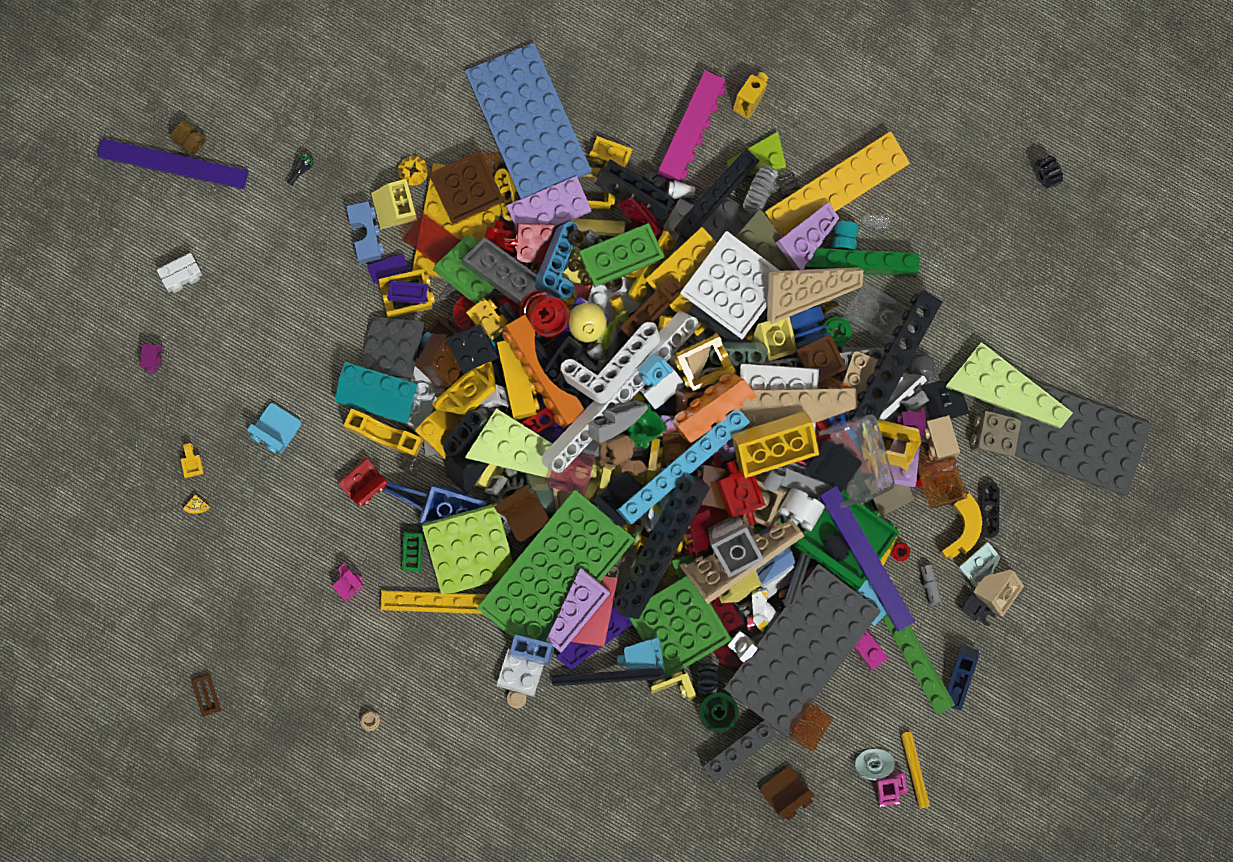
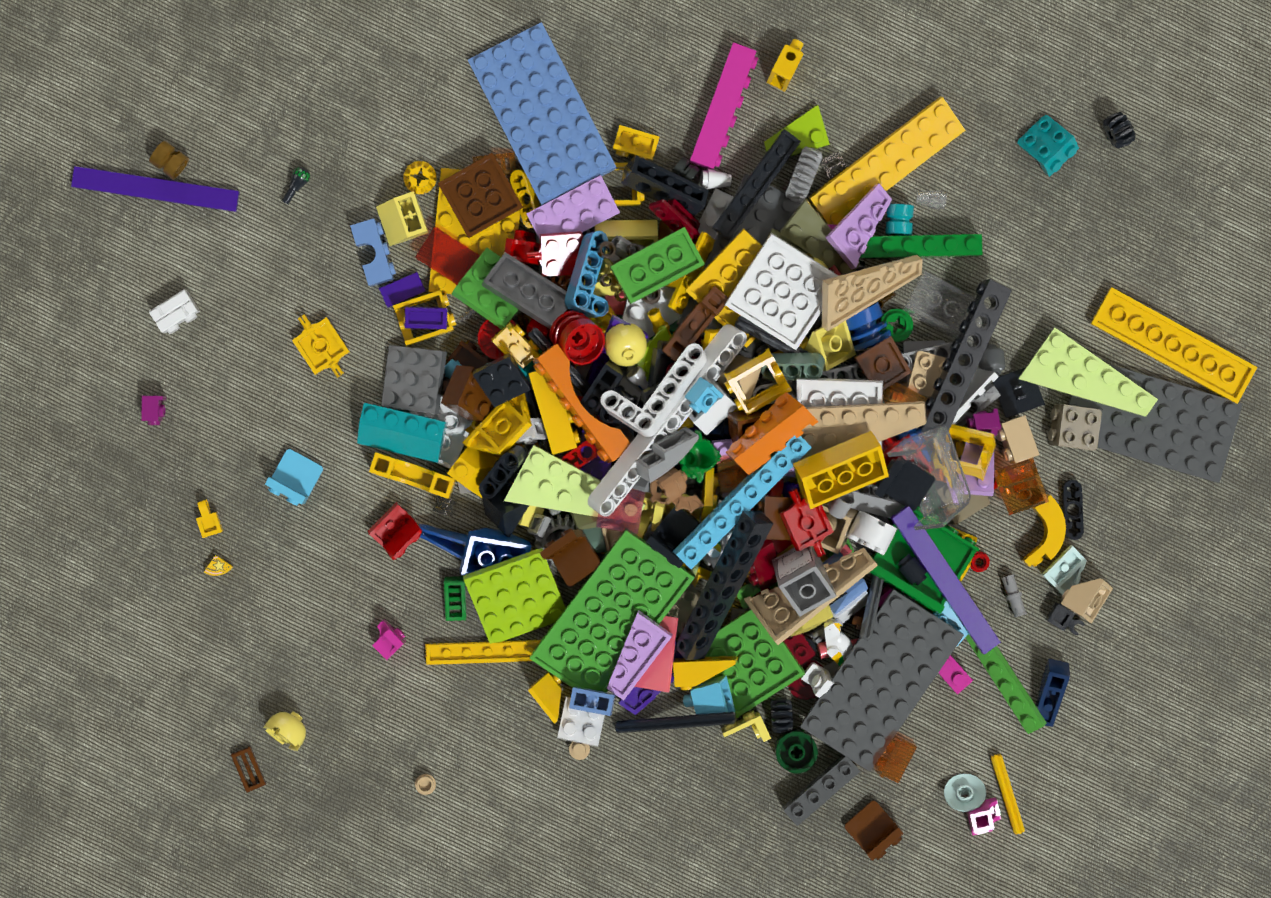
camera: 10 degrees left, 10 degrees up
none -> light yellow cylinder [263,711,306,751]
none -> yellow plate [292,314,350,378]
none -> yellow slope [528,672,562,723]
none -> yellow slope [673,656,738,690]
none -> teal bracket [1017,115,1079,177]
none -> yellow plate [1090,287,1257,404]

